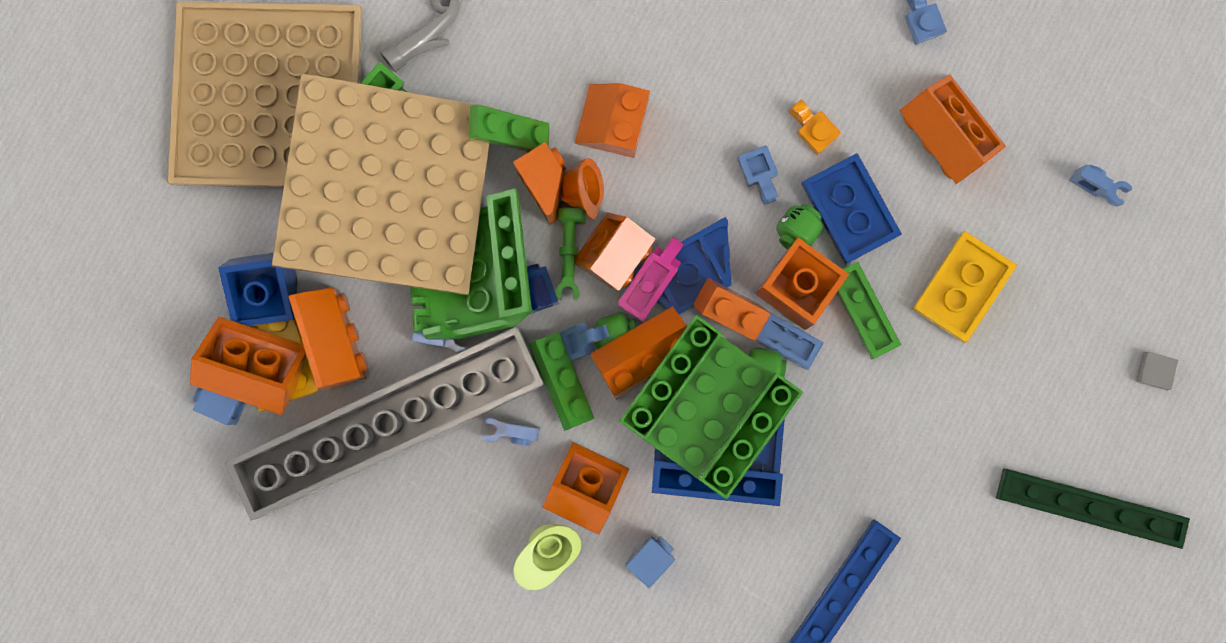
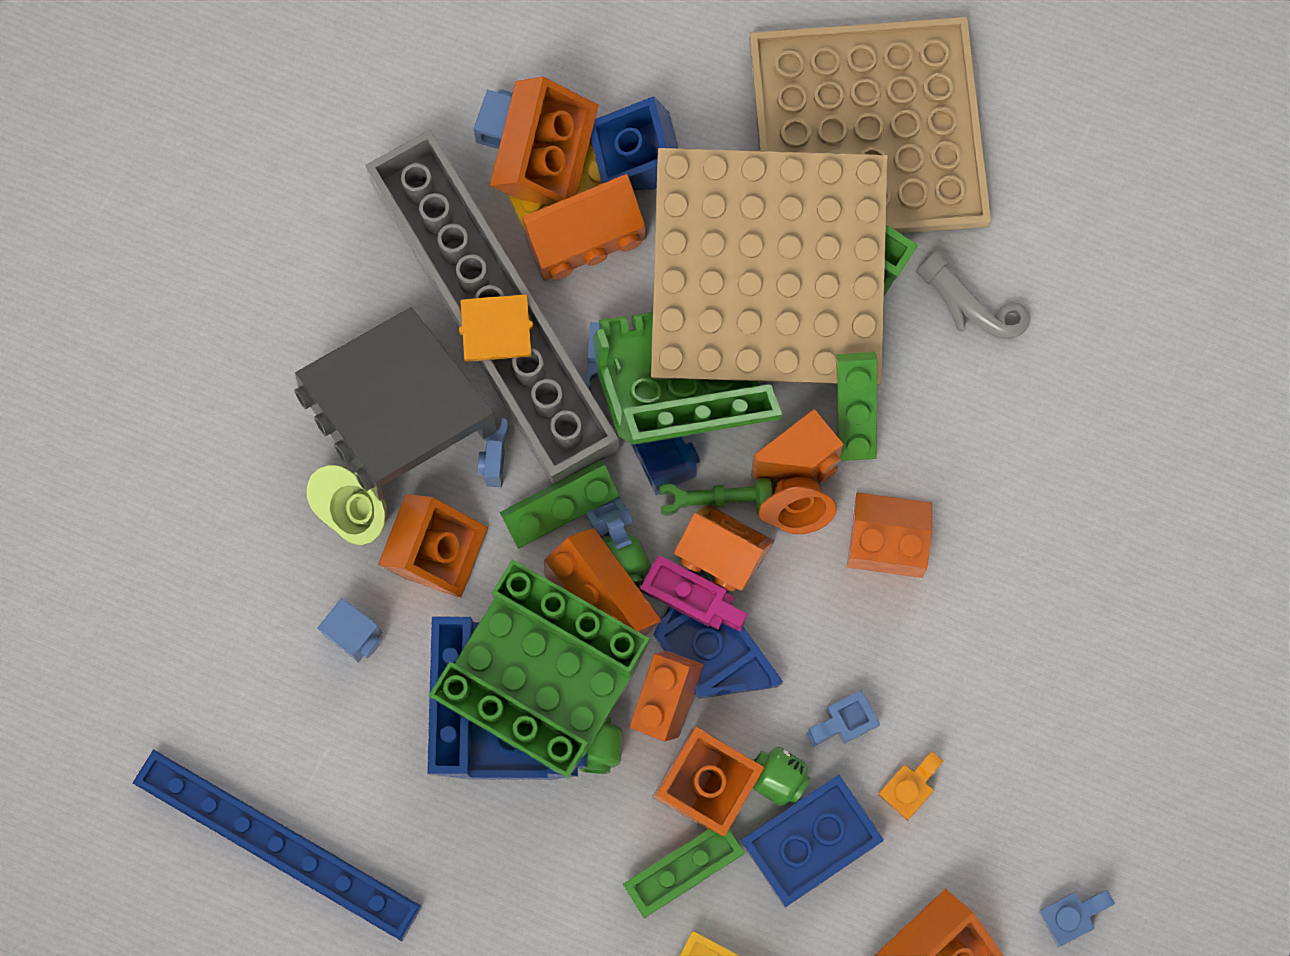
camera: 85 degrees right, 10 degrees down
medium blue plate [756,312,824,370] -> none
none -> dark grey panel [294,307,496,501]
none -> light orange piece [458,294,533,362]

